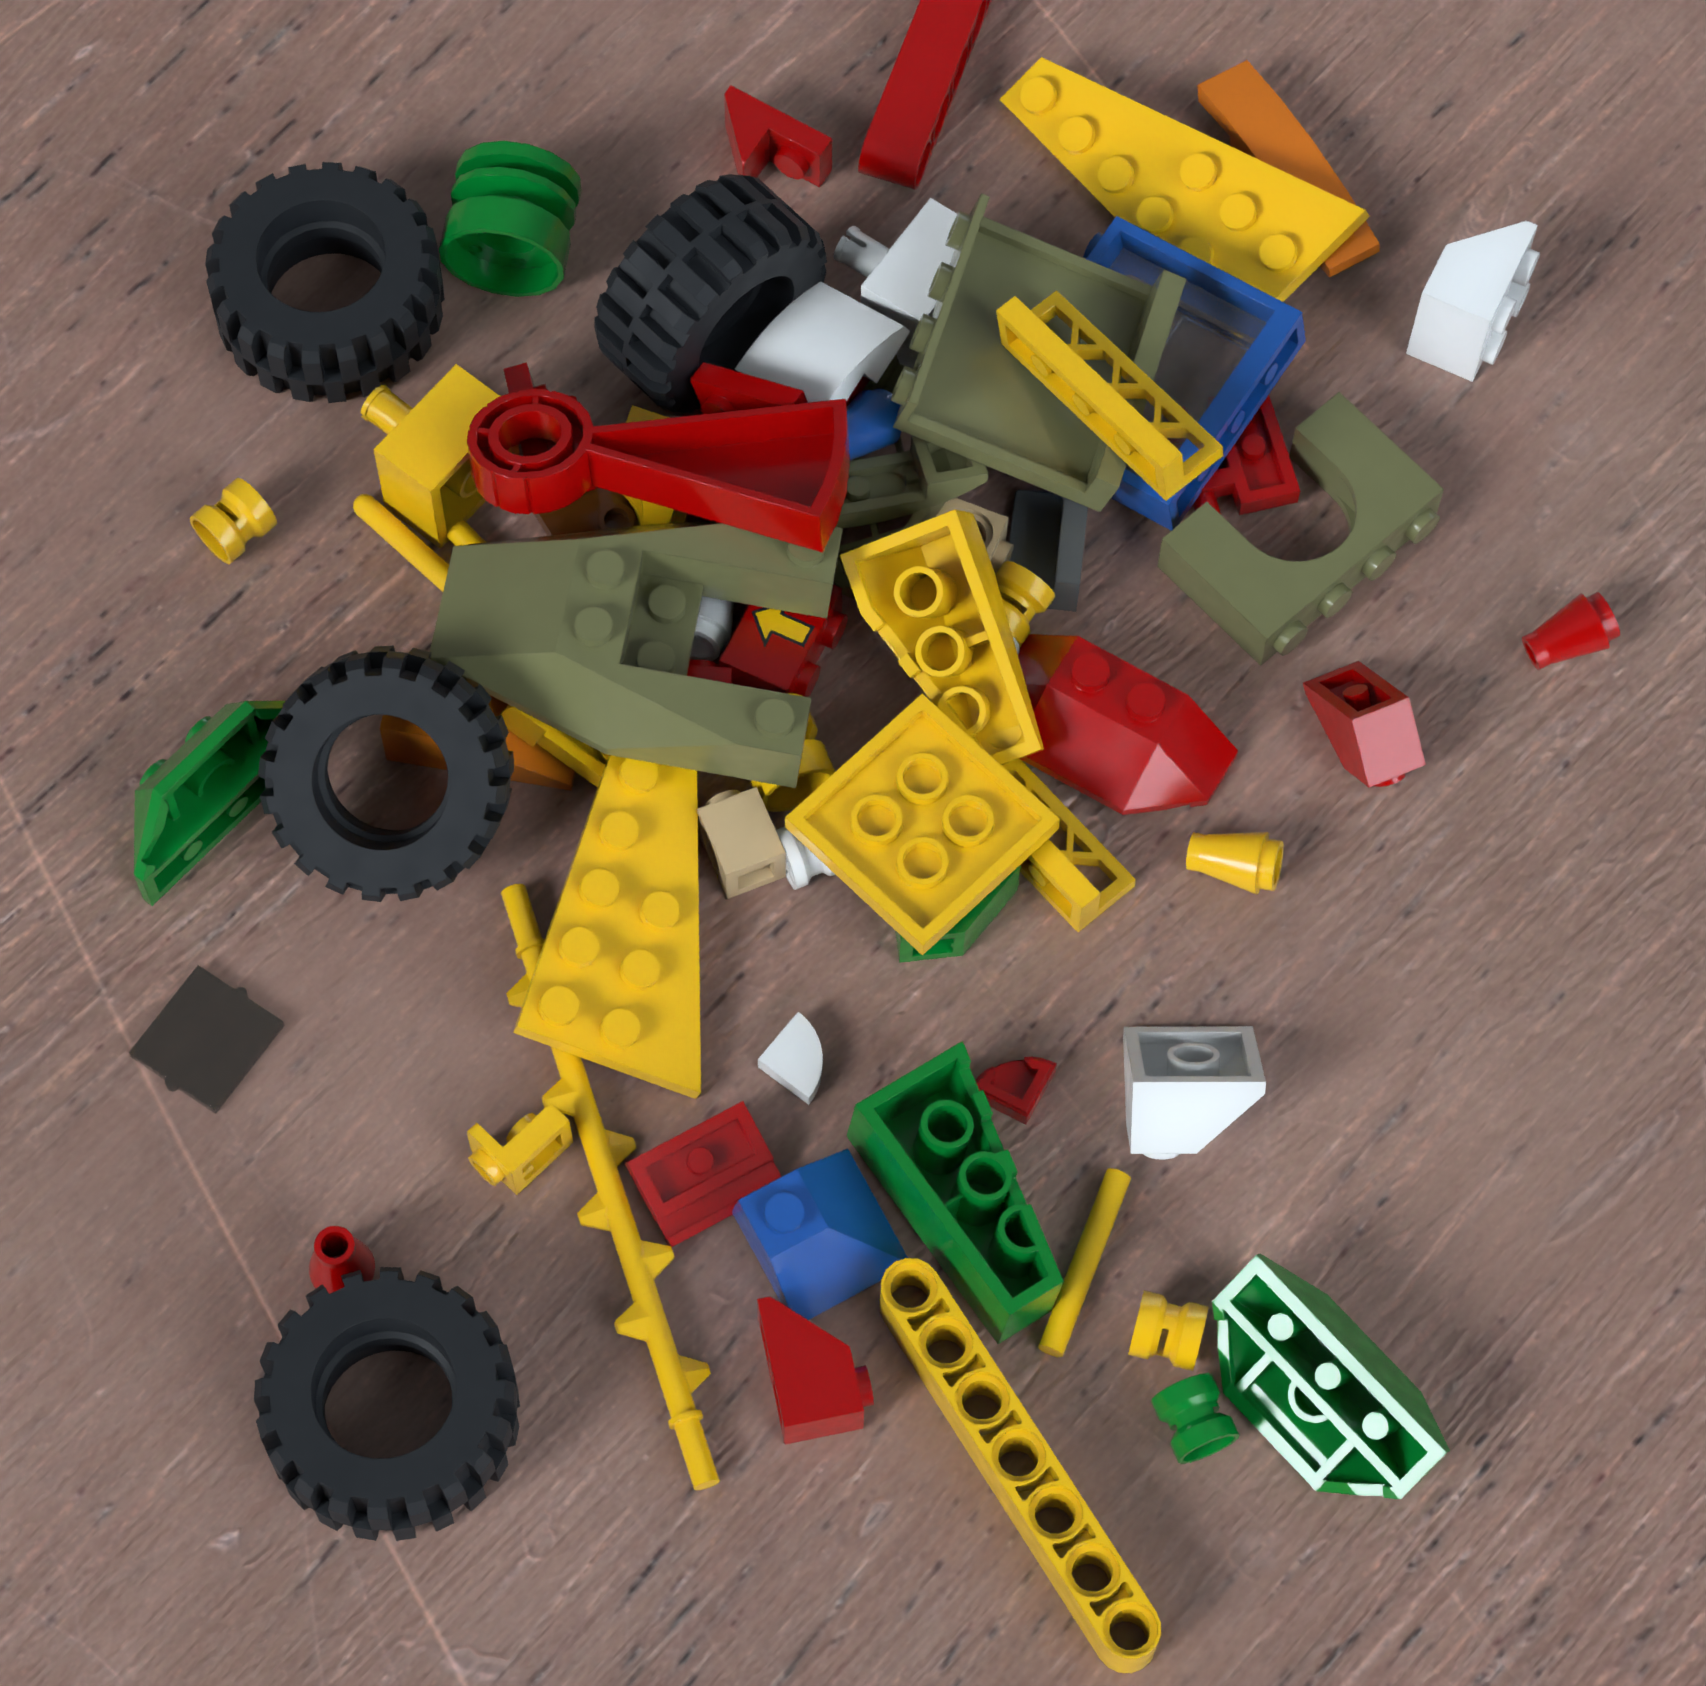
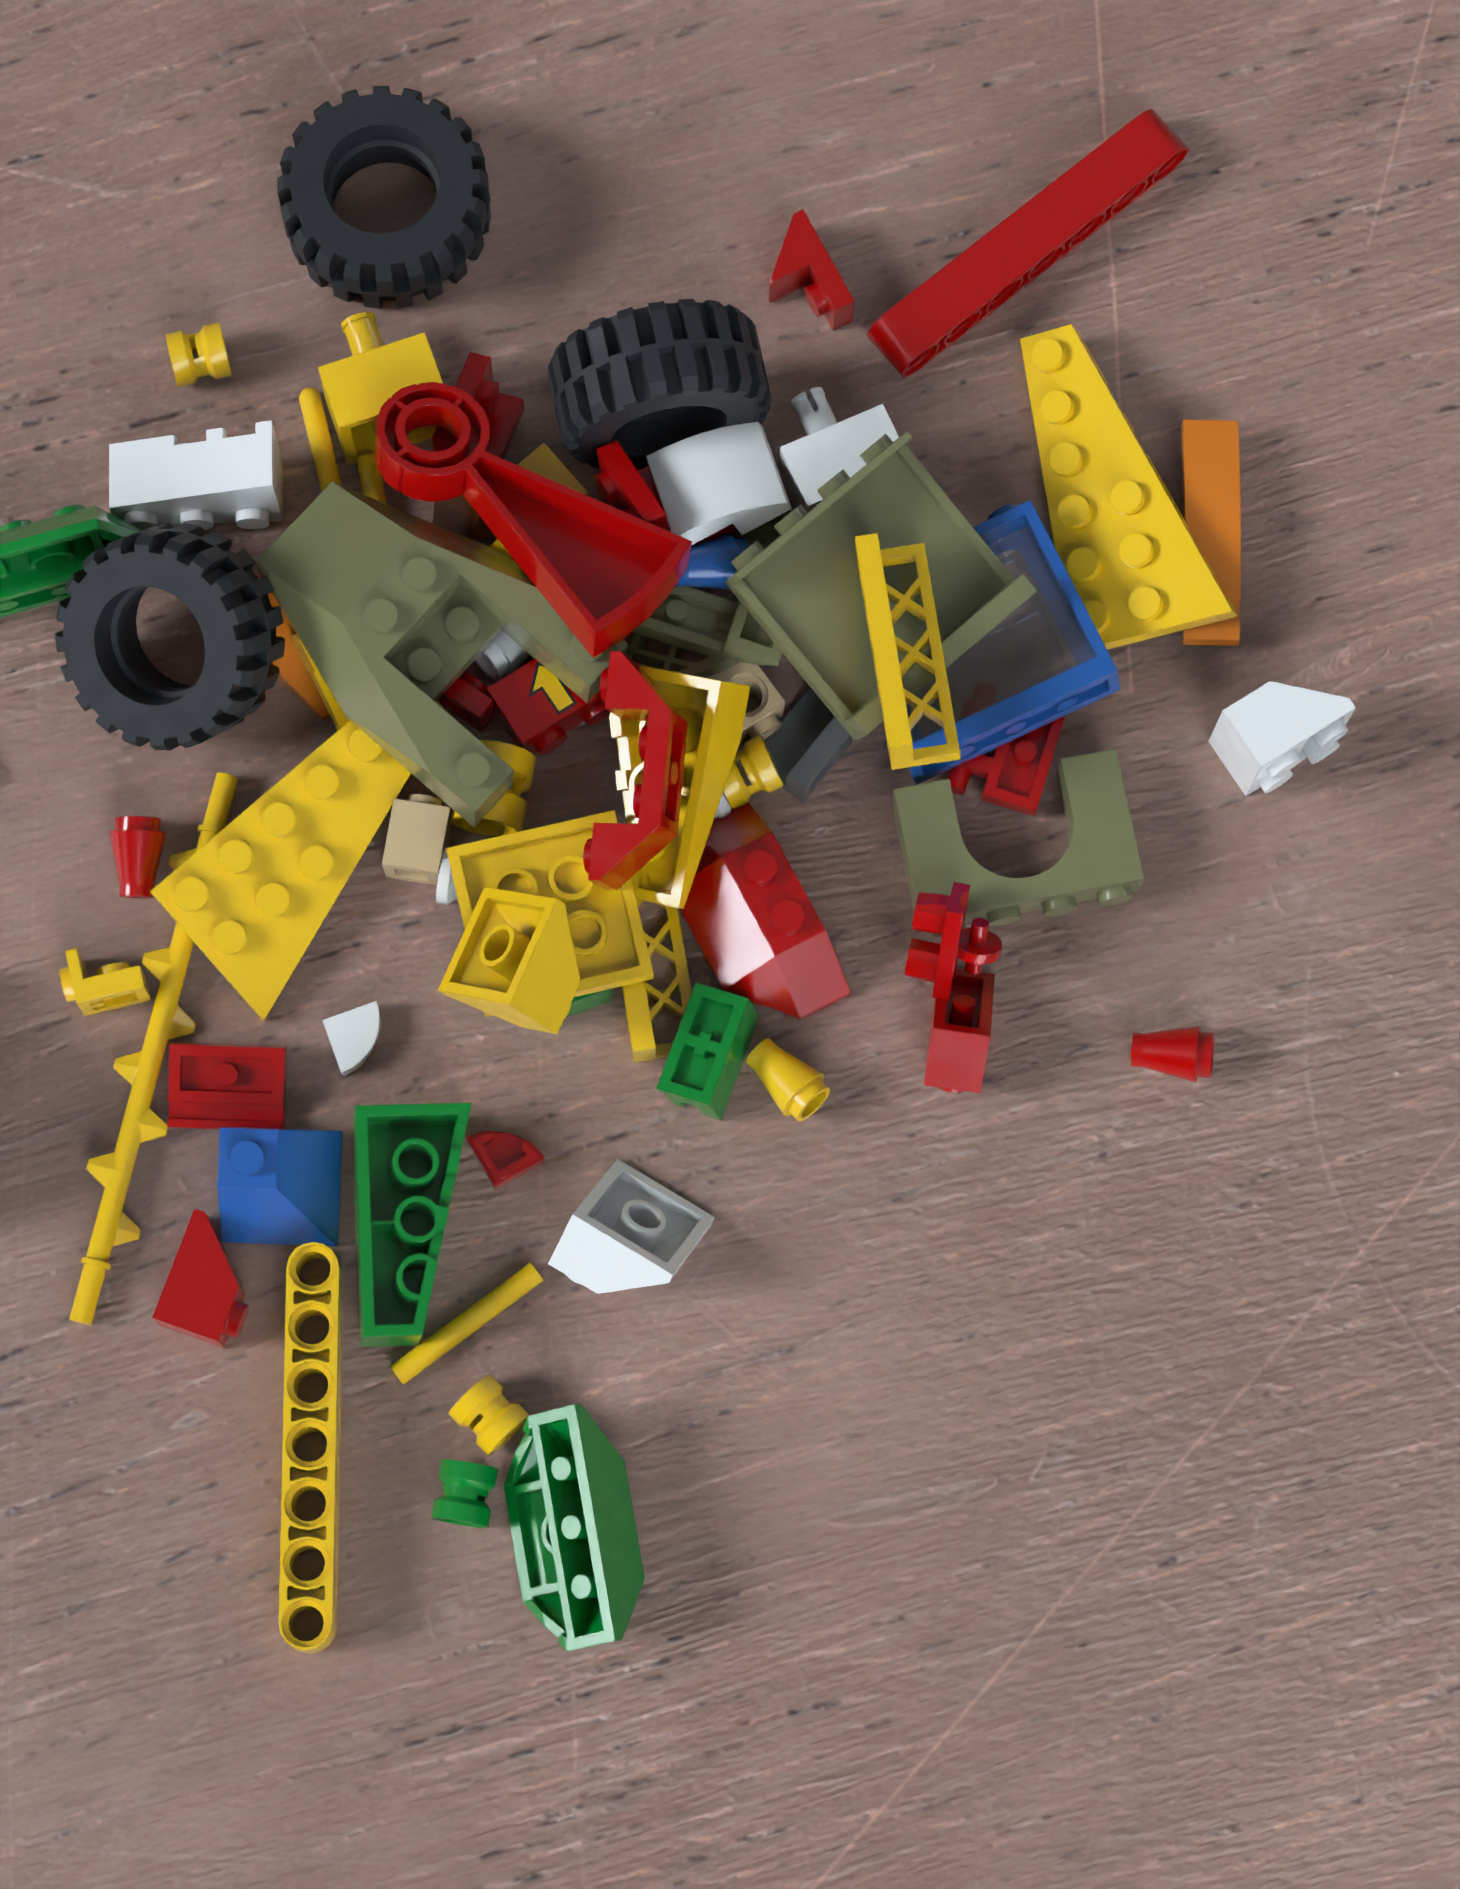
camera: 30 degrees right, 10 degrees up
green wheel [439,141,582,297] -> none
none -> white wedge [109,420,283,530]
none -> red cone [109,816,166,899]
none -> yellow slope [437,887,581,1034]
none -> red slope [583,651,688,890]
none -> green hinge [656,982,760,1121]
none -> red hips [904,882,1002,1001]

